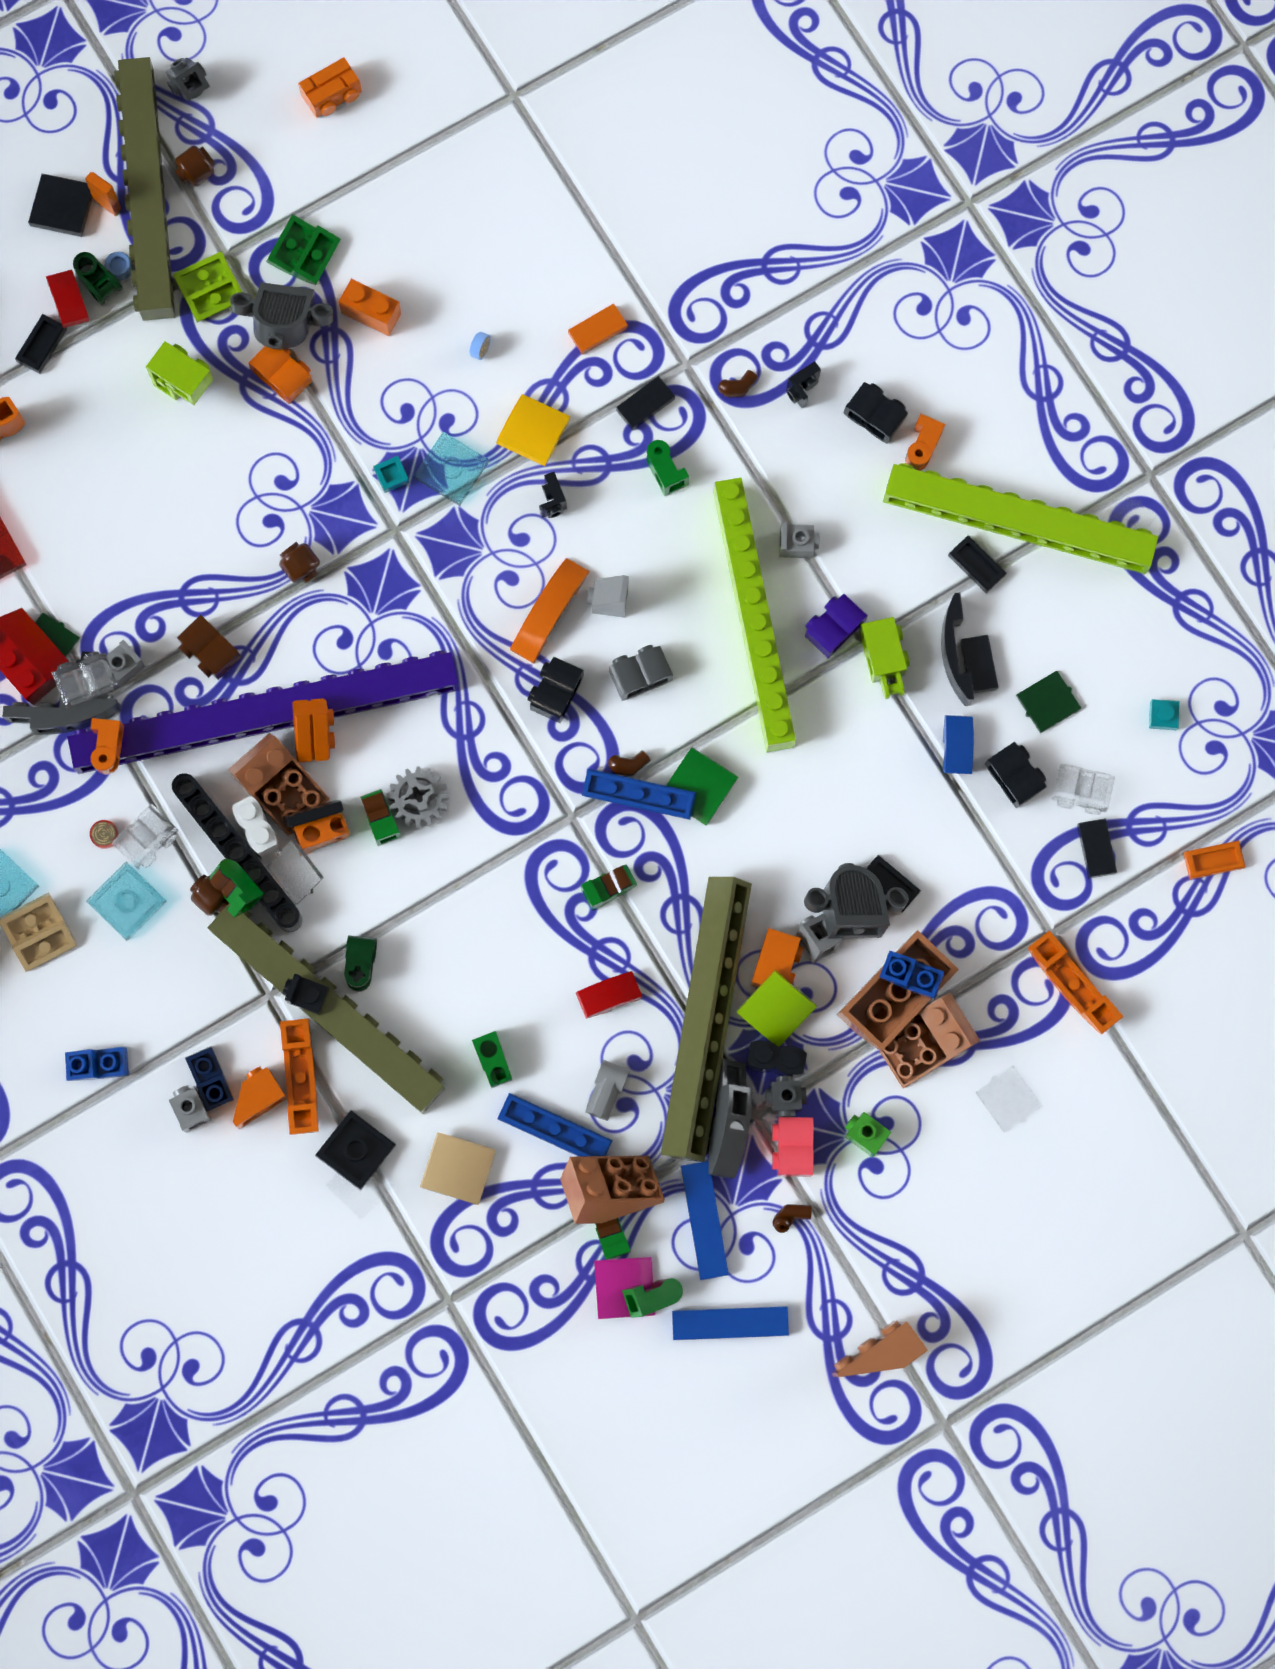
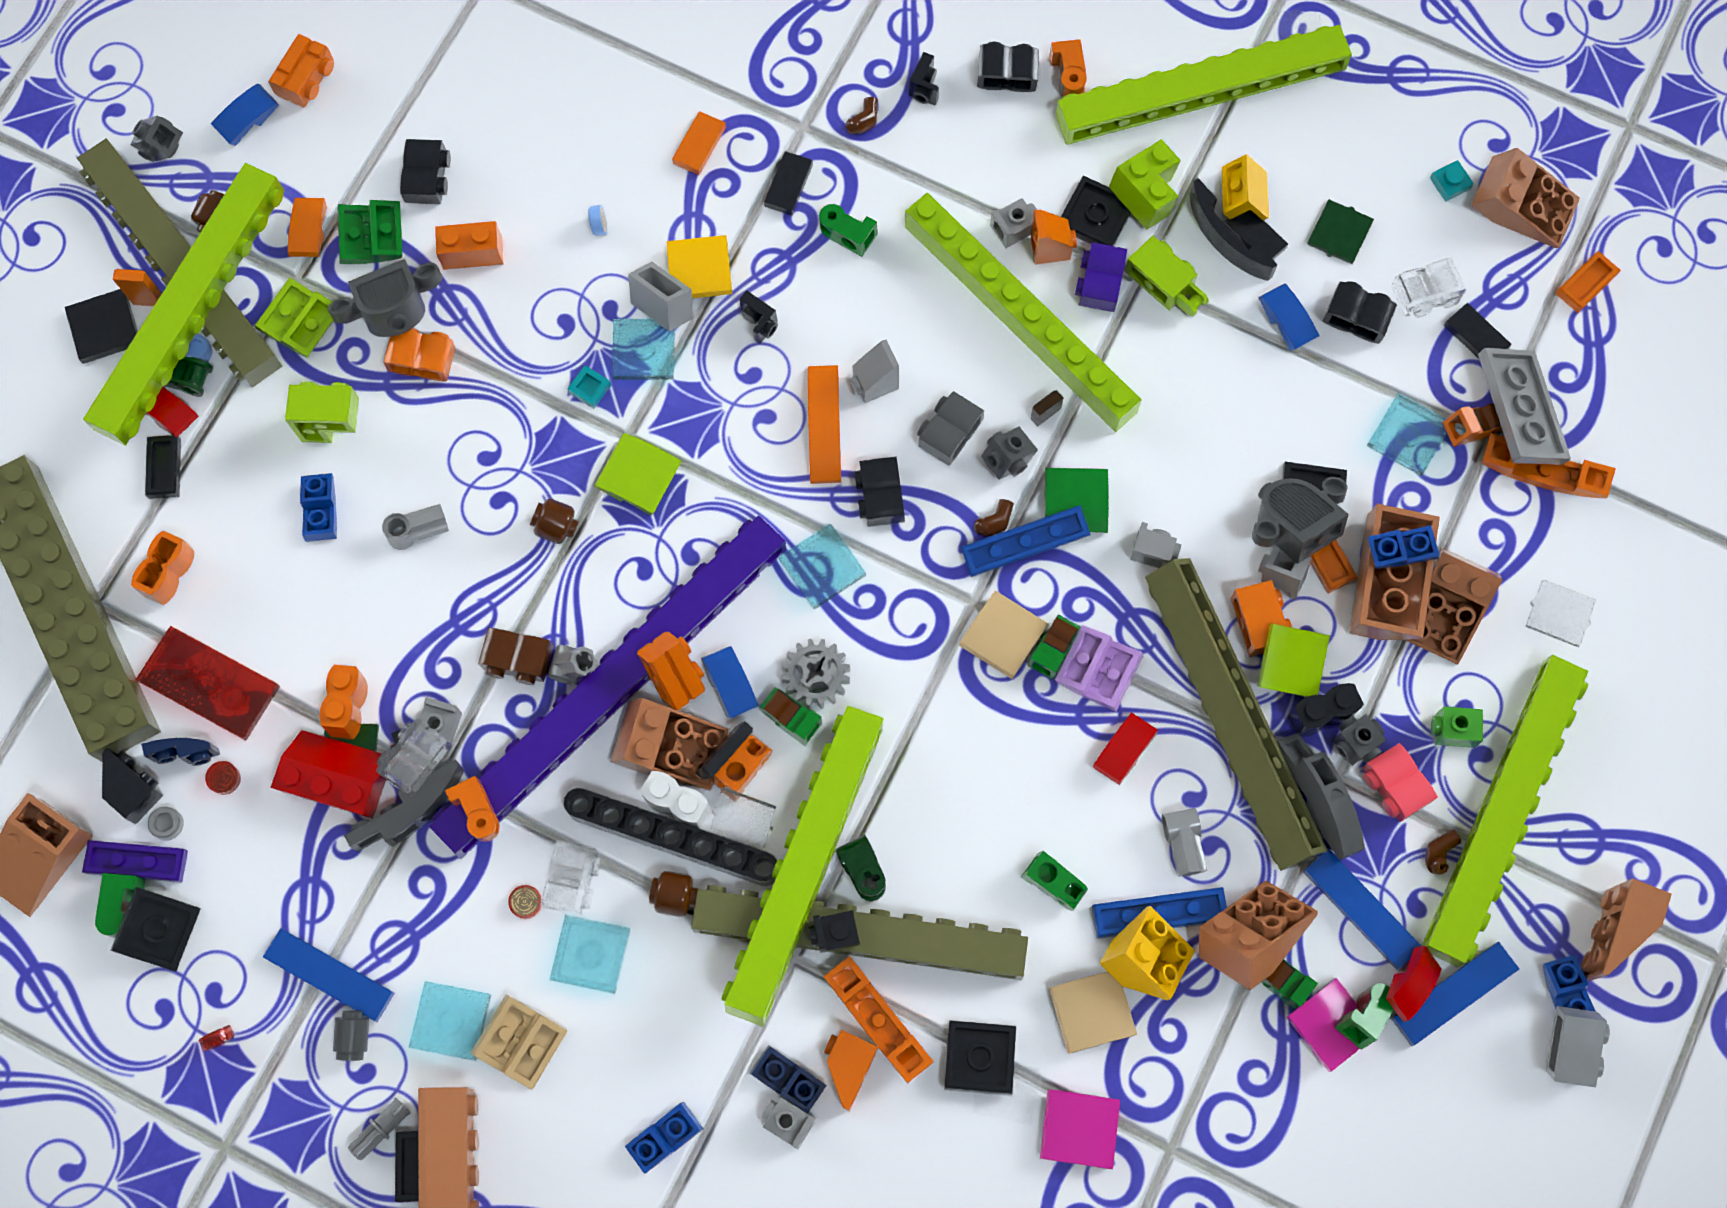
camera: 25 degrees left, 5 degrees down
green leg [209,859,264,918] -> none
black tile [948,535,1007,594] -> none
none -> lime brick [83,162,285,446]
none -> blue slope [210,83,279,146]
none -> orange slope [288,198,327,257]
none -> blue slope [300,473,337,542]
none -> orange brick [319,664,368,740]
none -> light grey piece [382,504,449,550]
none -> black brick [400,139,451,204]
none -> light grey piece [547,645,598,685]
none -> lime slope [594,433,682,516]
none -> light grey brick [628,262,693,332]
none -> blue slope [701,646,759,719]
none -> lime brick [721,705,884,1027]
none -> clear light blue tile [779,523,866,610]
none -> tan slope [959,590,1049,679]
none -> dark grey brick [981,426,1038,480]
none -> orange slope [1030,209,1077,265]
none -> dark brown tile [1031,390,1064,427]
none -> dark pink slope [1040,1089,1120,1169]
none -> lavender slope [1055,625,1144,712]
none -> black tile [1061,175,1131,246]
none -> yellow slope [1100,906,1195,1000]
none -> lime brick [1109,139,1181,230]
none -> light grey brick [1130,522,1182,568]
none -> yellow panel [1222,154,1269,221]
none -> orange tile [1310,540,1358,594]
none -> clear light blue tile [1366,393,1447,476]
none -> red slope [1386,946,1442,1022]
none -> lime brick [1422,654,1589,967]
none -> orange leg [1442,403,1502,447]
none -> nougat slope [1471,147,1580,248]
none -> light grey plate [1478,348,1571,465]
none -> blue slope [1542,955,1596,1012]
none -> light grey brick [1546,1006,1610,1088]

